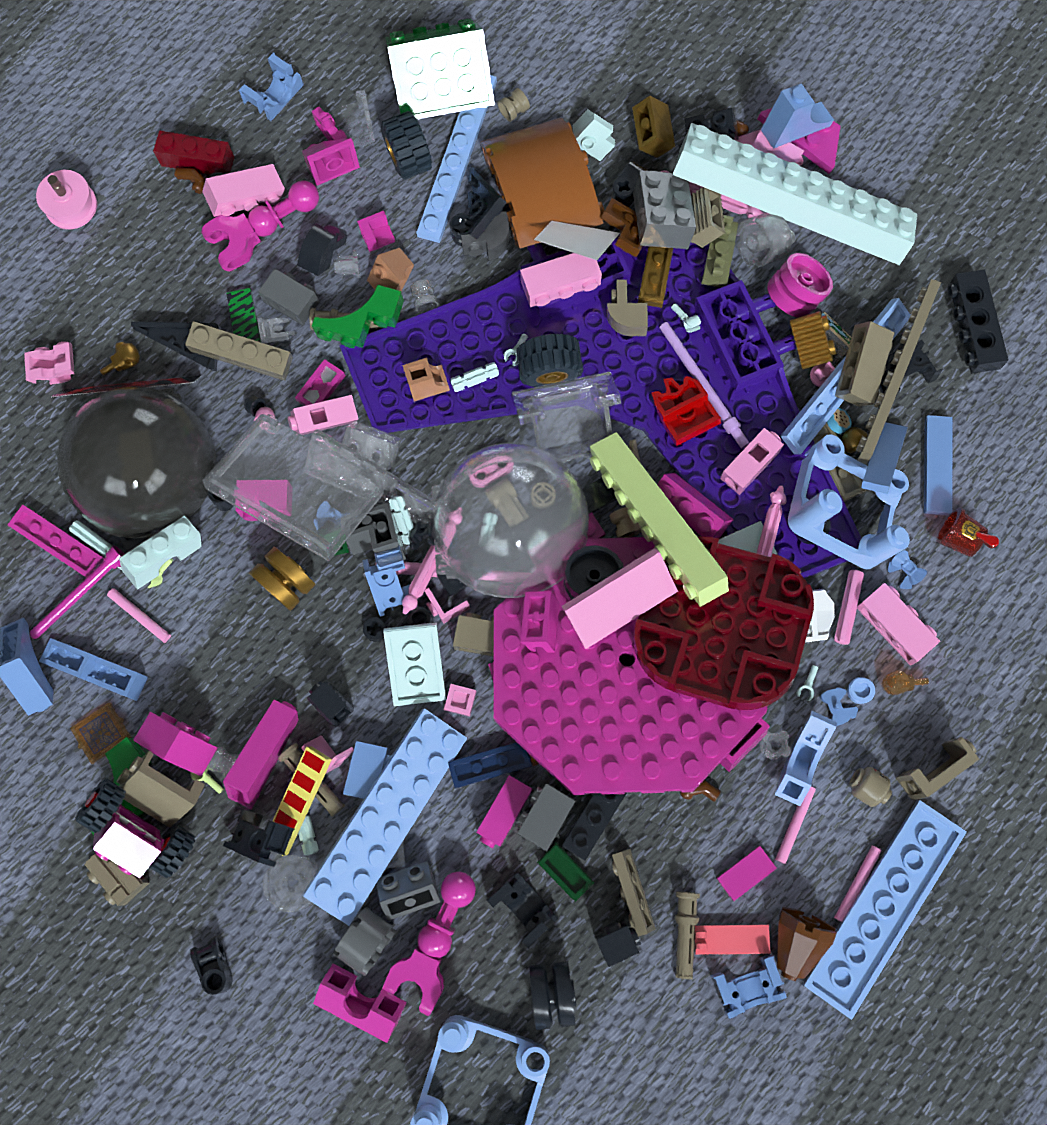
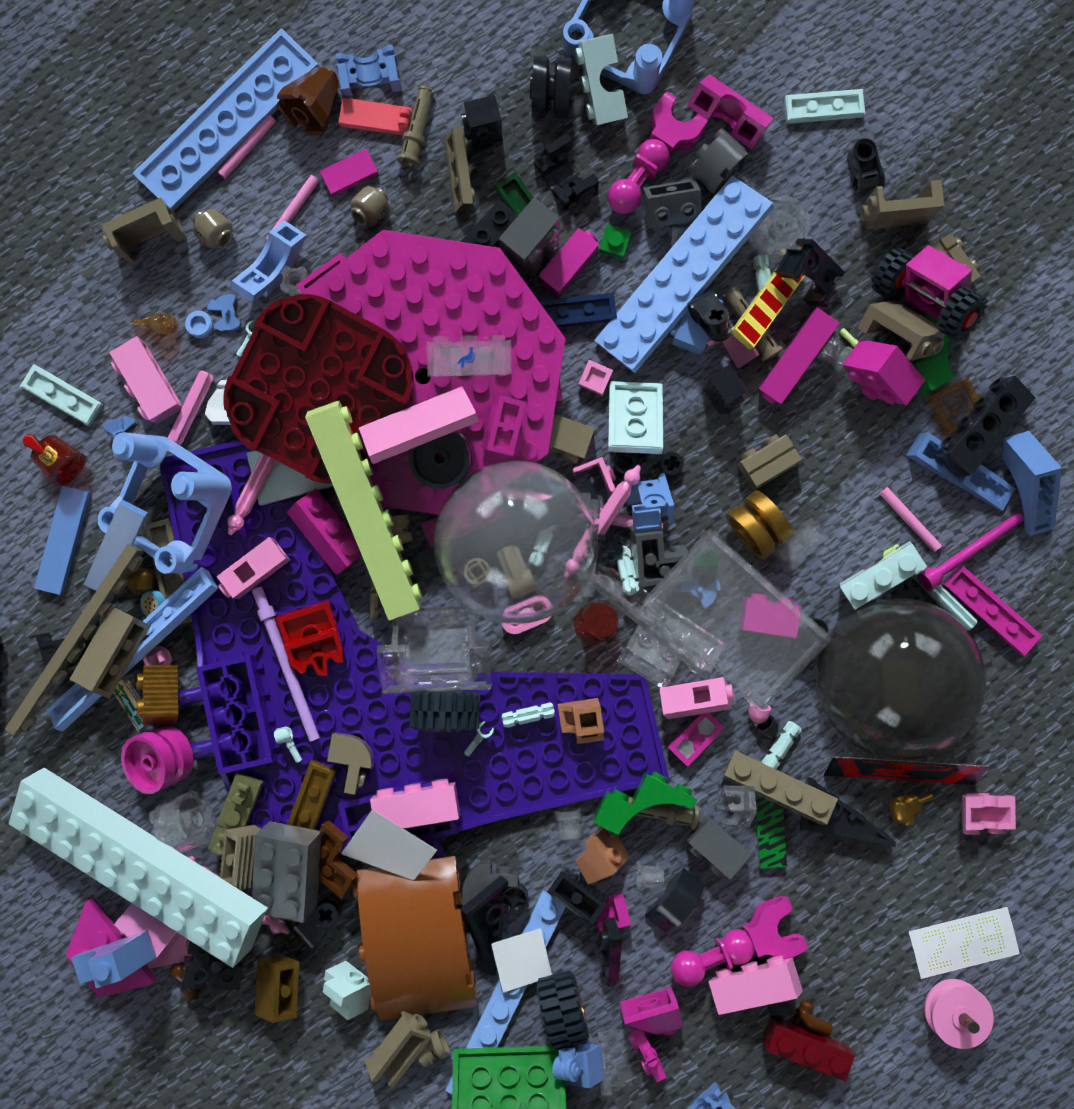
camera: 175 degrees left, 10 degrees up
none -> light aqua tile [20,364,104,427]
none -> dark tan head [350,186,389,227]
none -> dark tan window [364,1011,432,1088]
none -> clear brick [427,335,512,377]
none -> white sticker [491,928,552,992]
none -> black brick [547,867,609,926]
none -> medium blue brick [552,1040,604,1088]
none -> clear red hat [574,601,619,644]
none -> light aqua arch [575,34,628,125]
none -> black hinge [598,917,622,987]
none -> green plate [599,224,632,259]
none -> black piece [687,290,732,342]
none -> dark tan brick [737,434,803,491]
none -> light aqua axle [762,721,801,769]
none -> clear plate [771,517,828,572]
none -> light aqua tile [784,89,865,124]
none -> dark tan panel [860,180,945,230]
none -> white sticker [909,907,1020,979]
none -> black brick [935,376,1036,477]

